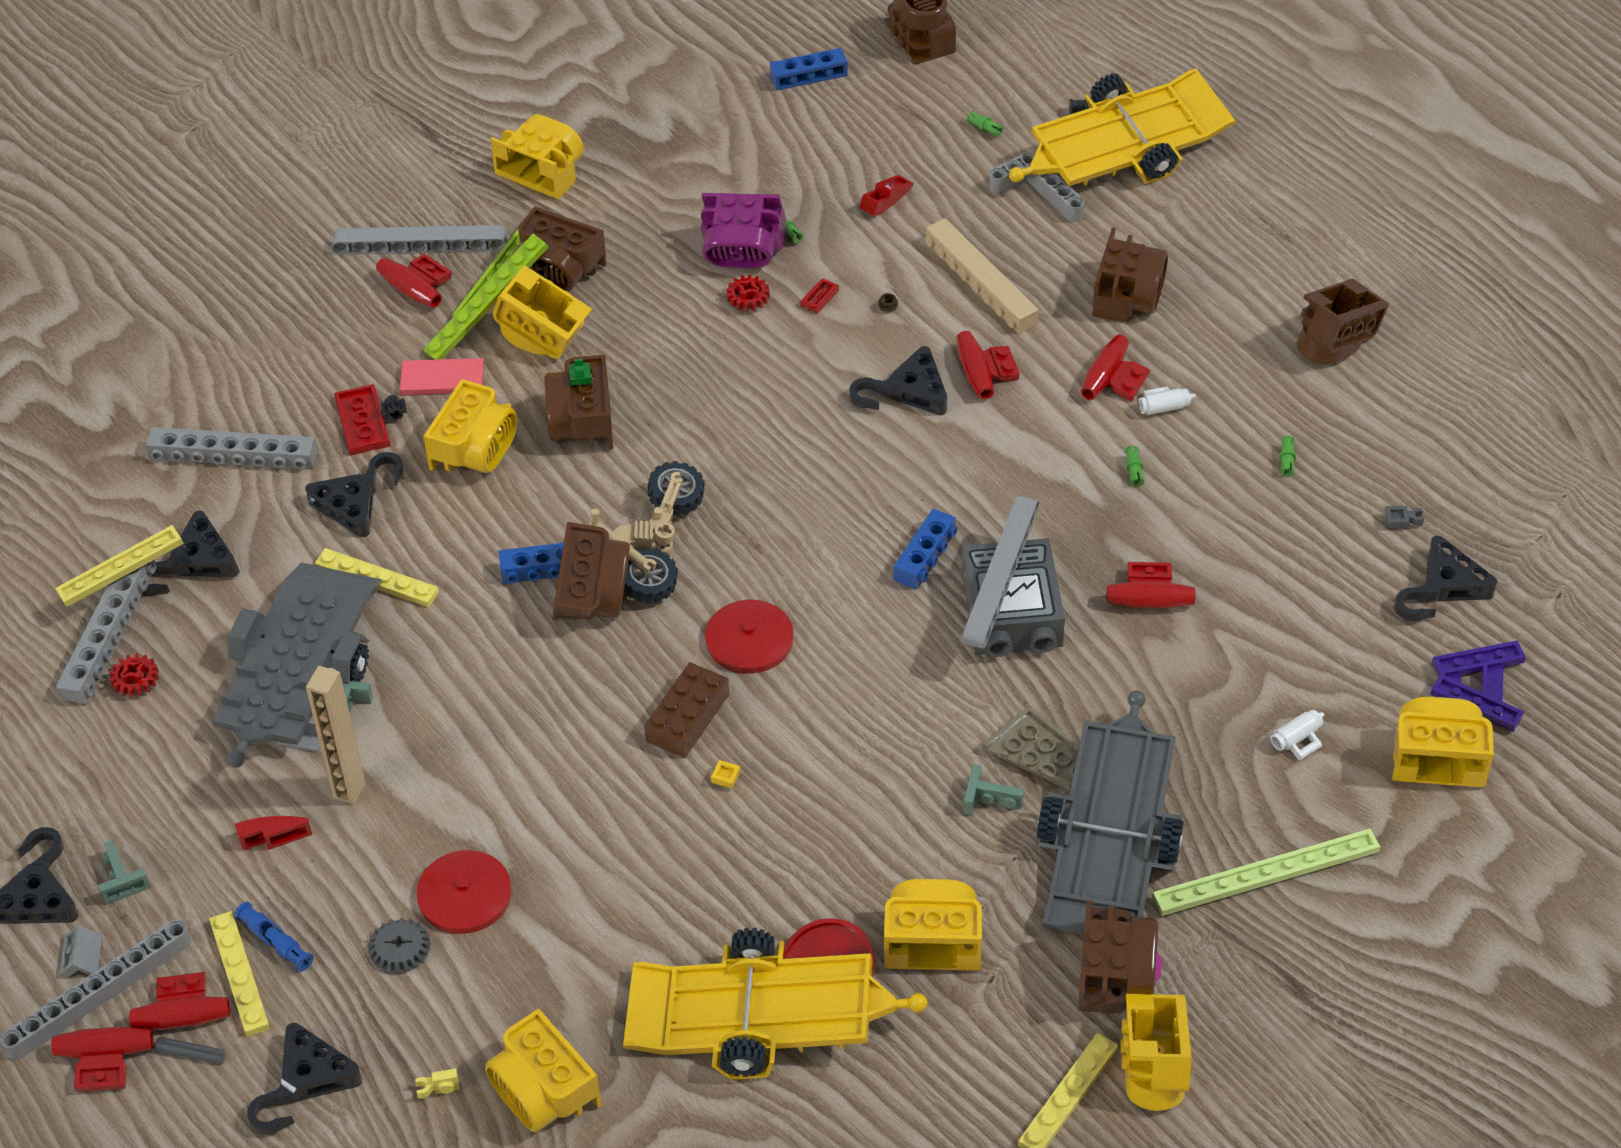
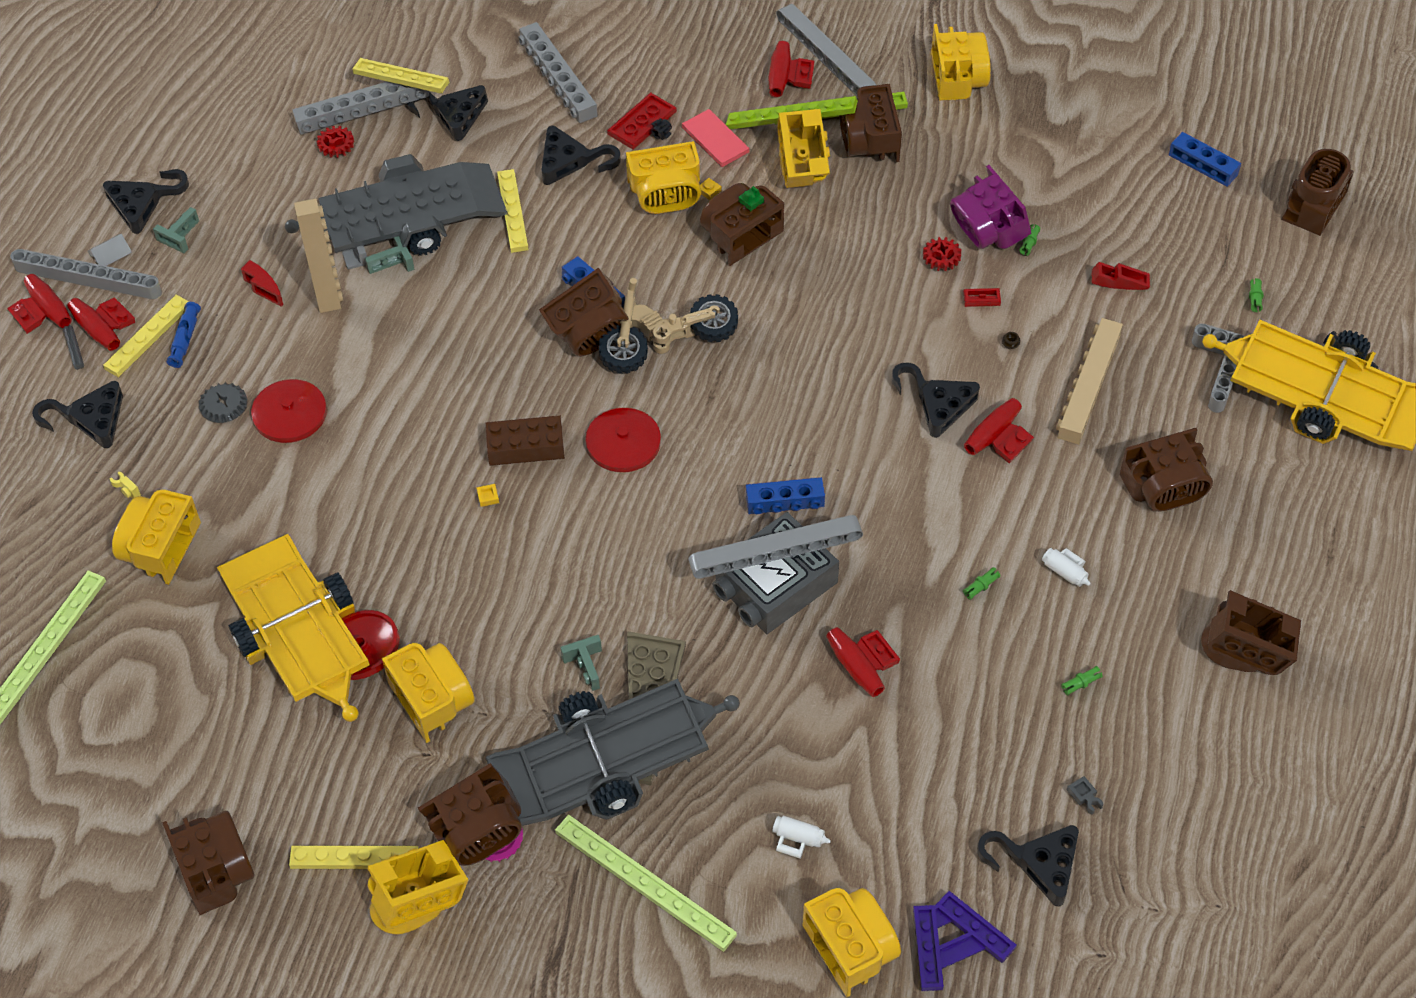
camera: 55 degrees right, 5 degrees up
red plate [1080,334,1150,401] -> none

